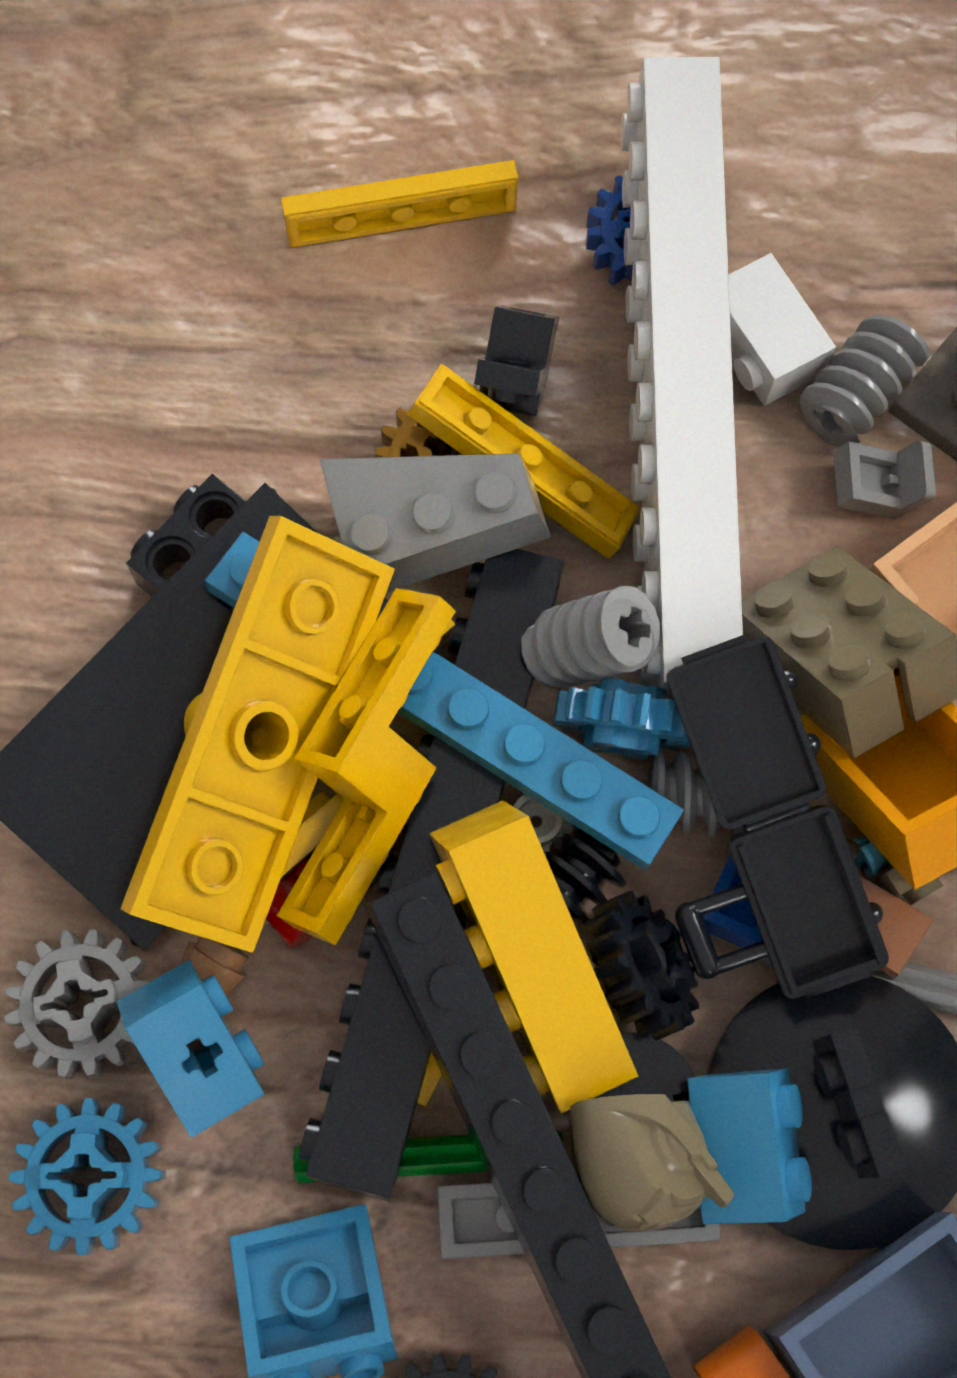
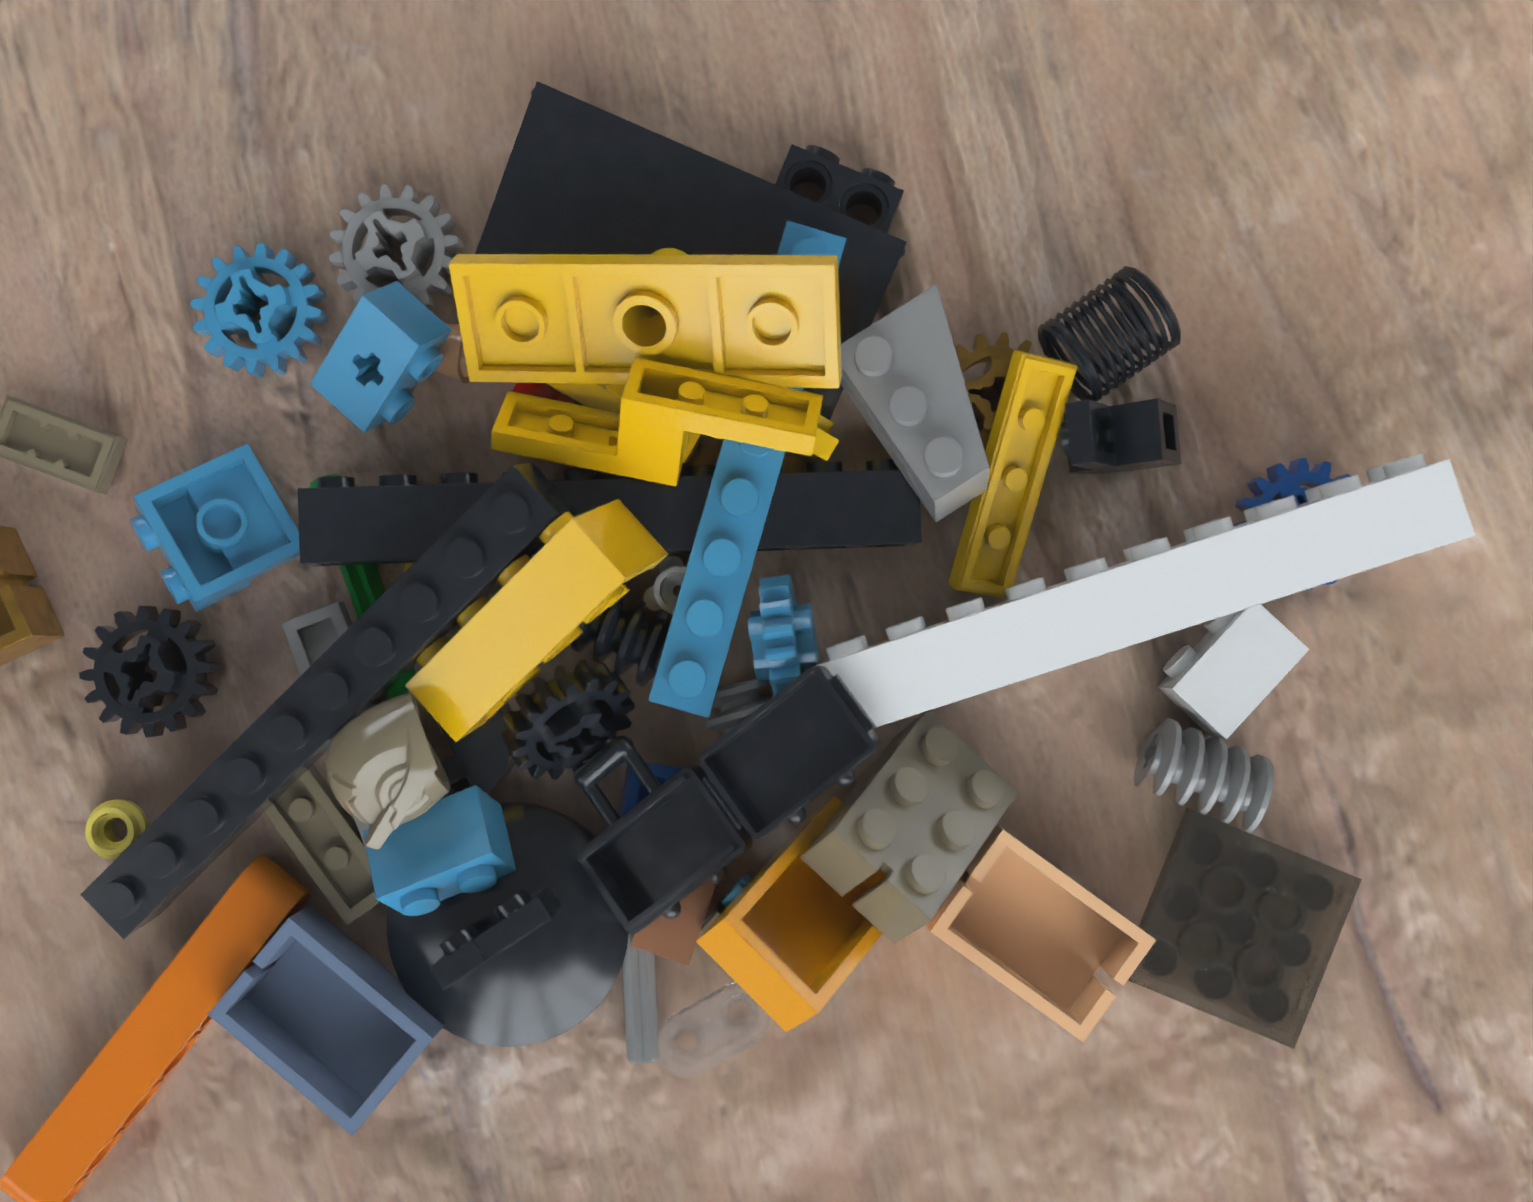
camera: 75 degrees right, 15 degrees up
yellow tile [281,160,518,248] -> none
light grey piece [521,585,660,688] -> none
light grey bracket [833,441,936,519] -> none
none -> dark tan plate [264,765,380,926]
none -> black piece [1038,266,1181,402]

